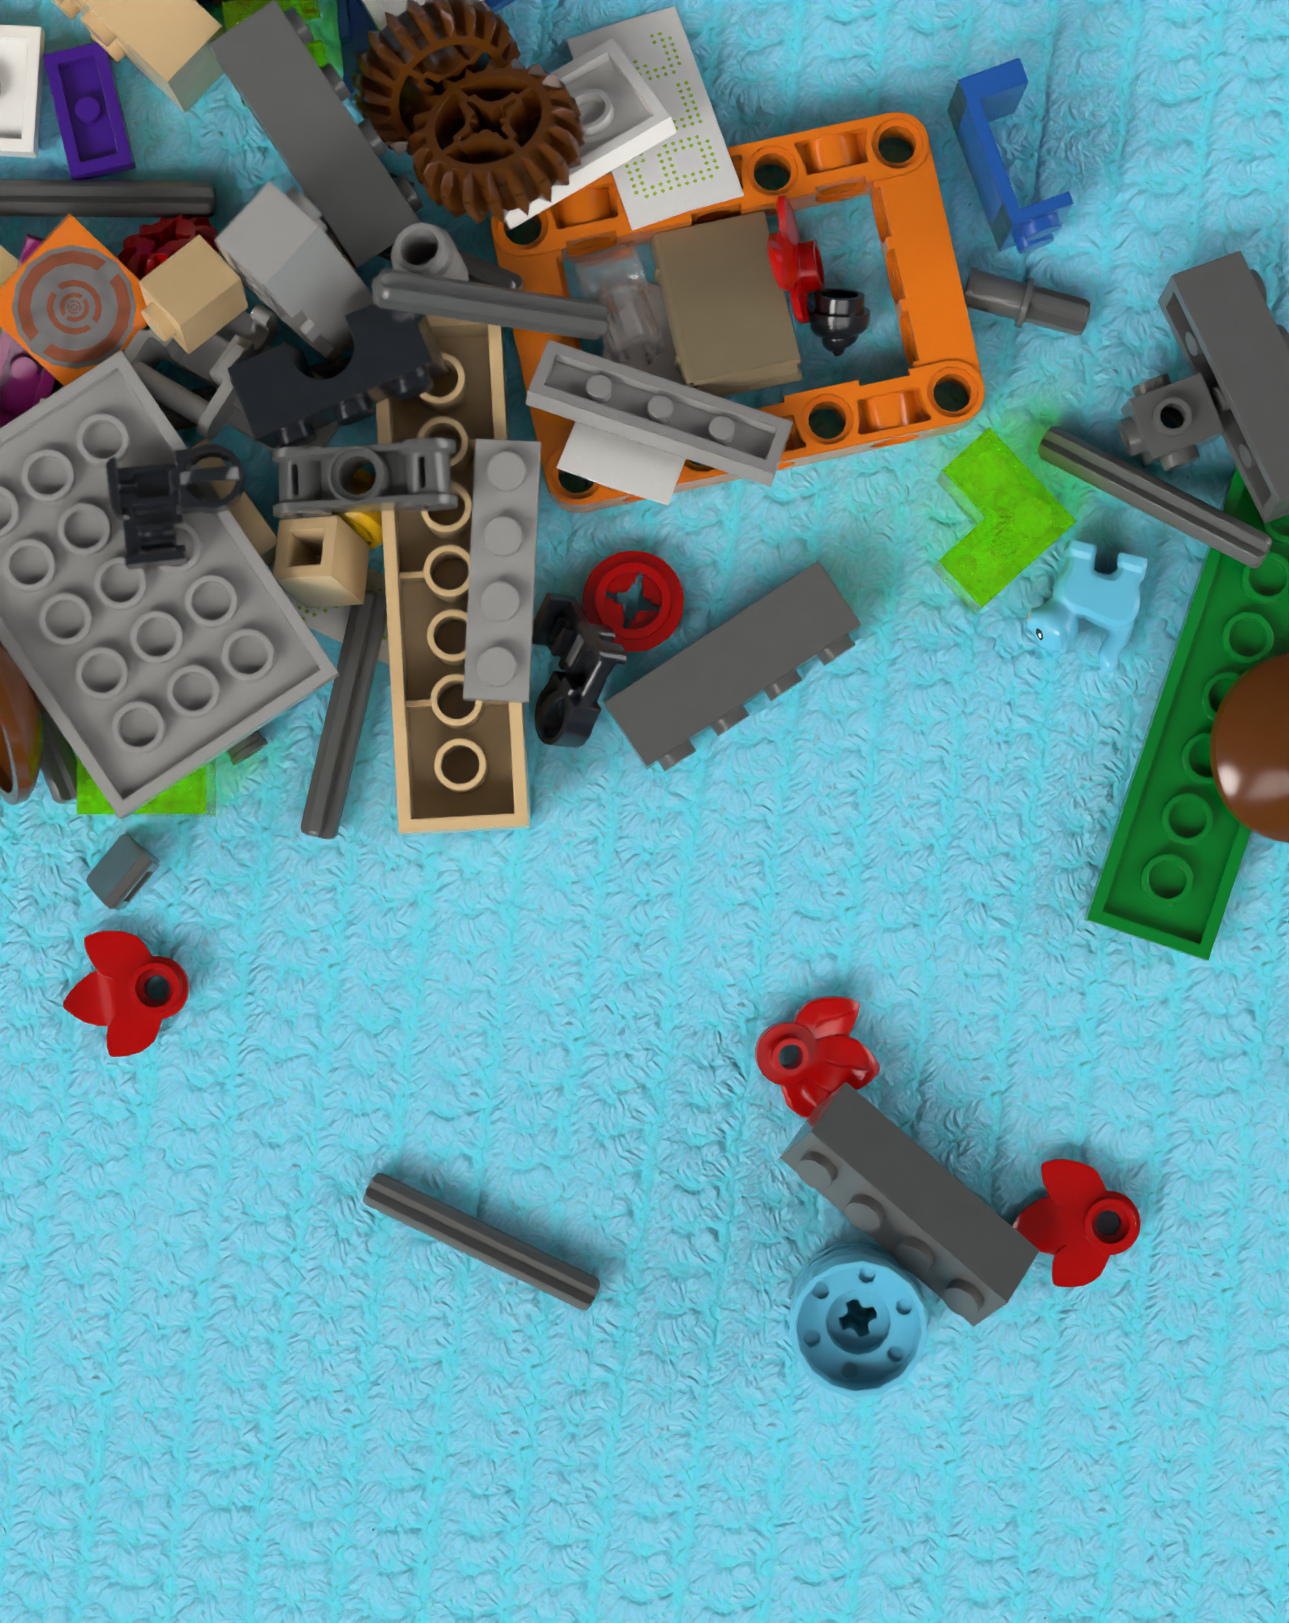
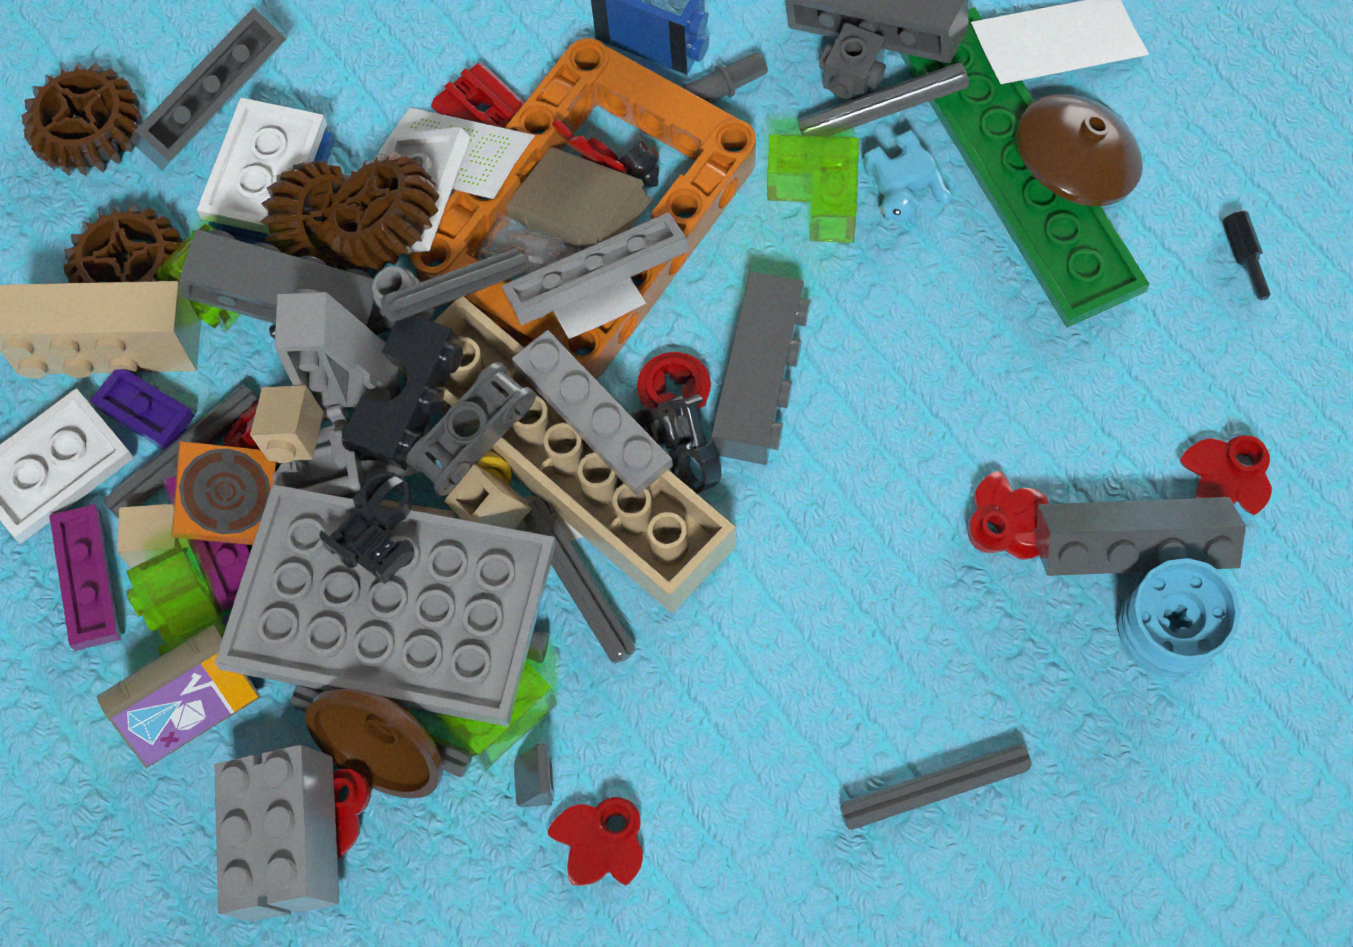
camera: 40 degrees left, 20 degrees down
none -> red piece [431,63,525,128]

